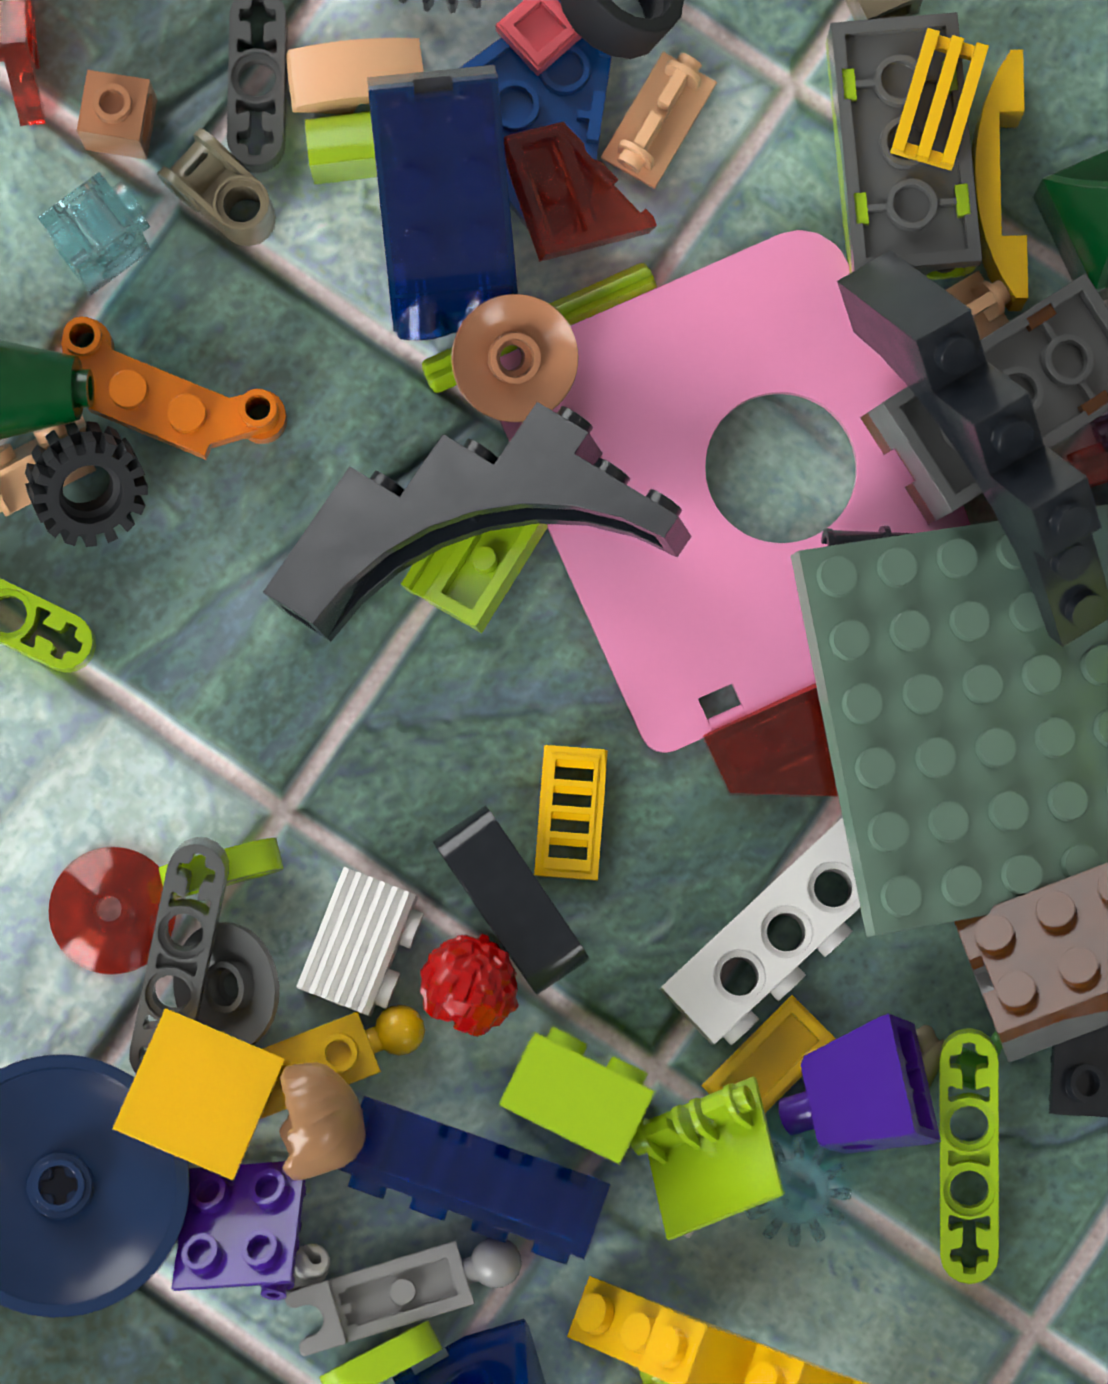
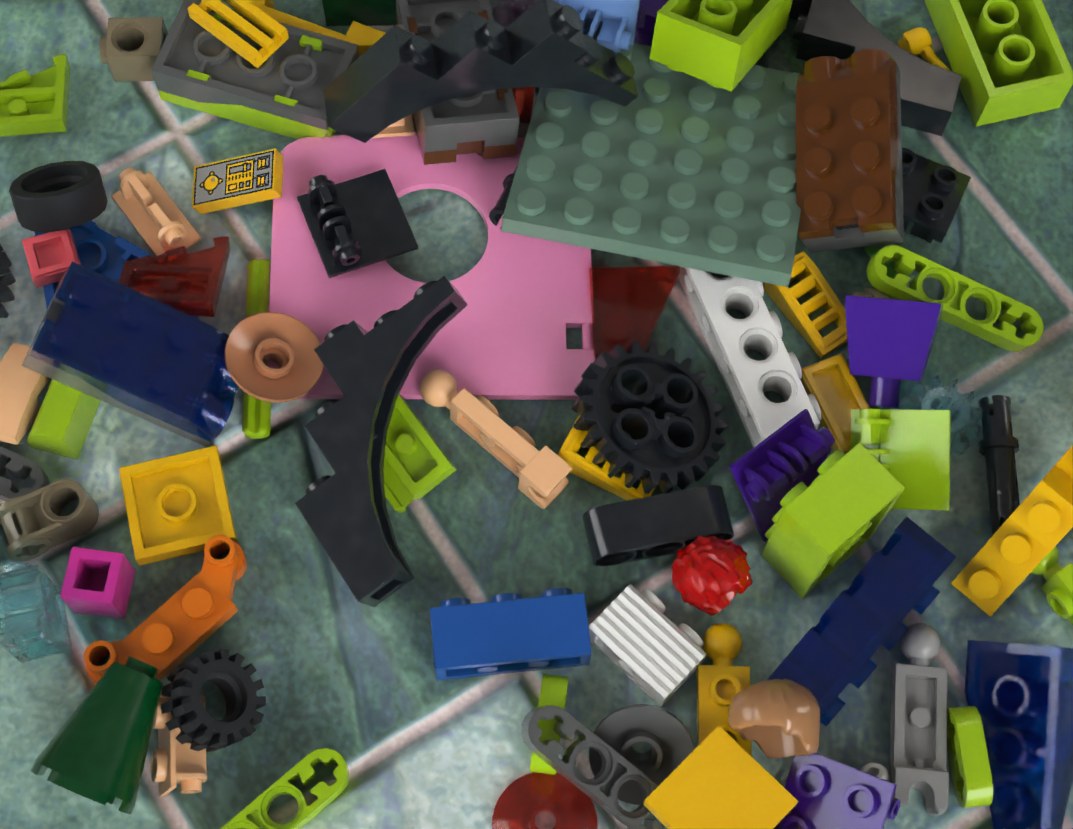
camera: 70 degrees left, 15 degrees down
none -> dark pink brick [60,547,136,620]
none -> yellow tile [119,445,238,566]
none -> tile [192,148,284,214]
none -> black hinge [297,169,418,278]
none -> light nougat plate [419,369,572,509]
none -> blue brick [430,588,591,681]
none -> black gear [572,341,728,494]
none -> dark purple hinge [729,409,835,542]
none -> yellow slope [763,251,848,359]
none -> black pin [978,395,1020,537]

